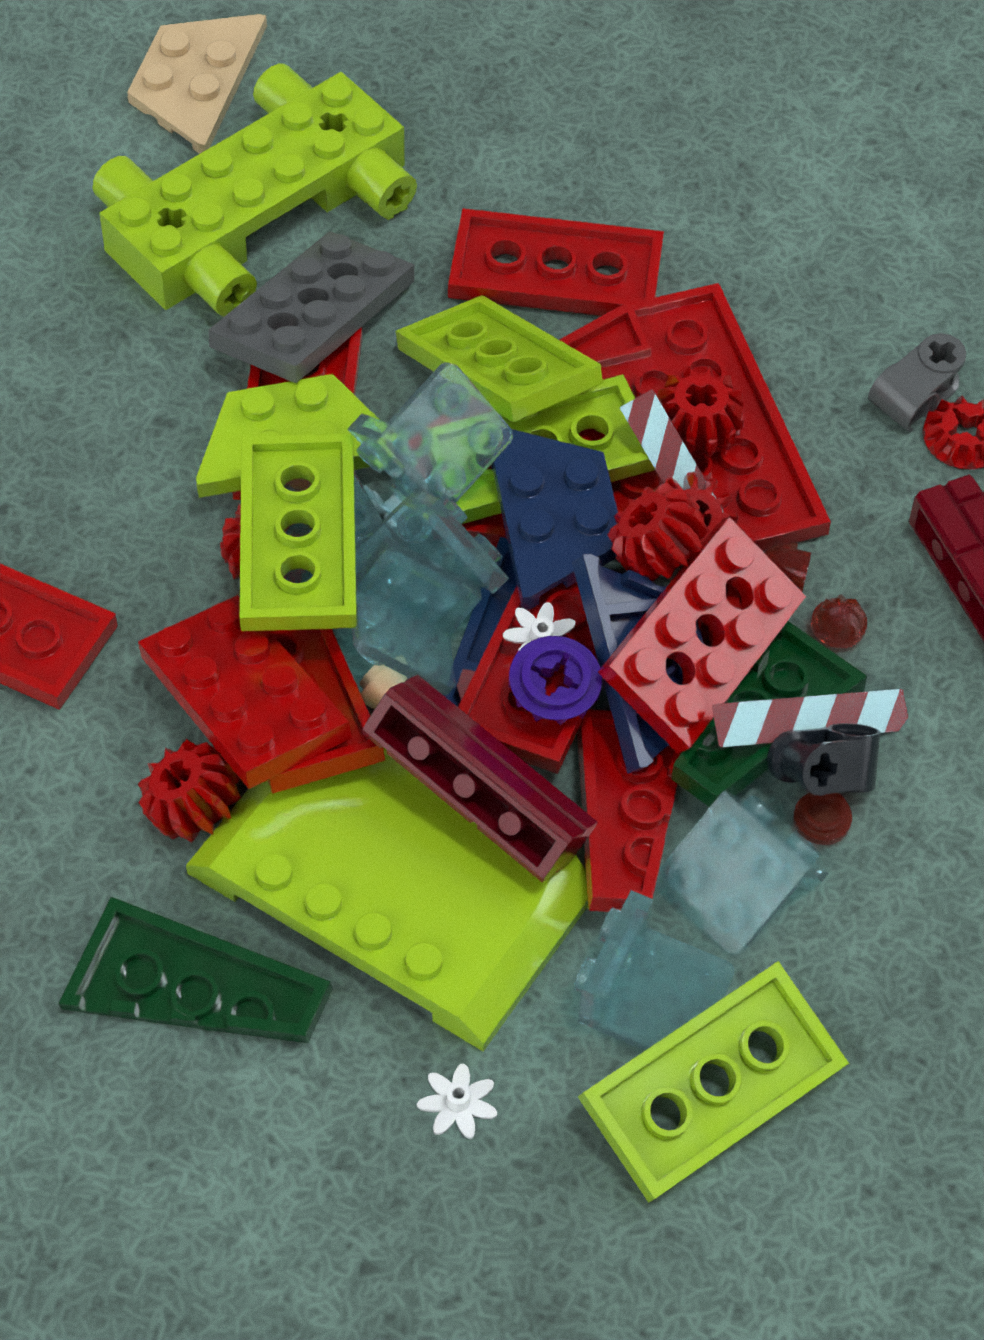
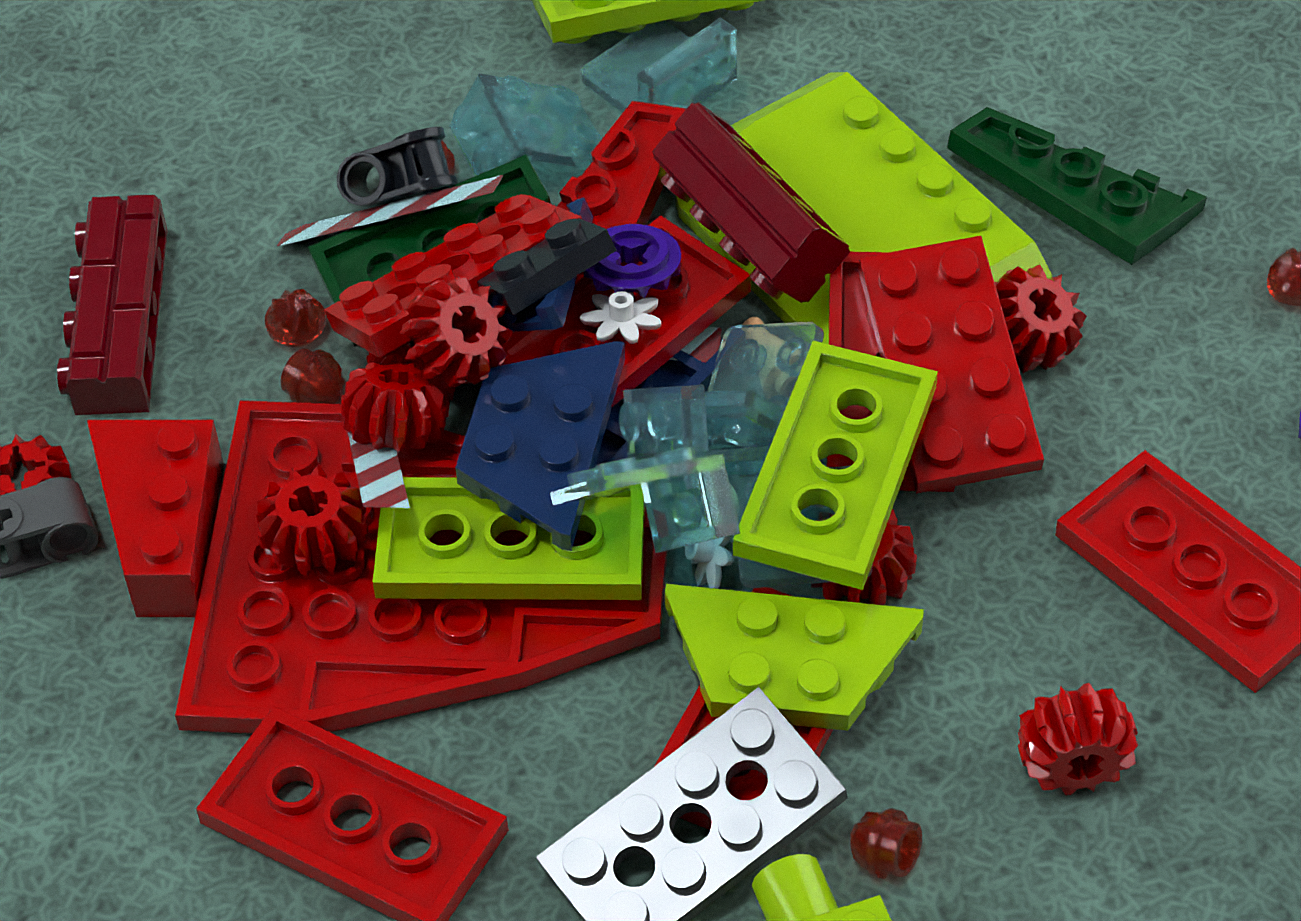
camera: 155 degrees left, 5 degrees down
lime plate [395,295,603,422] -> none
white plant [417,1064,497,1139] -> none
none -> red wedge [87,420,224,617]
none -> black plate [477,218,617,315]
none -> clear red plate [850,808,922,879]
none -> red gear [1018,683,1138,796]

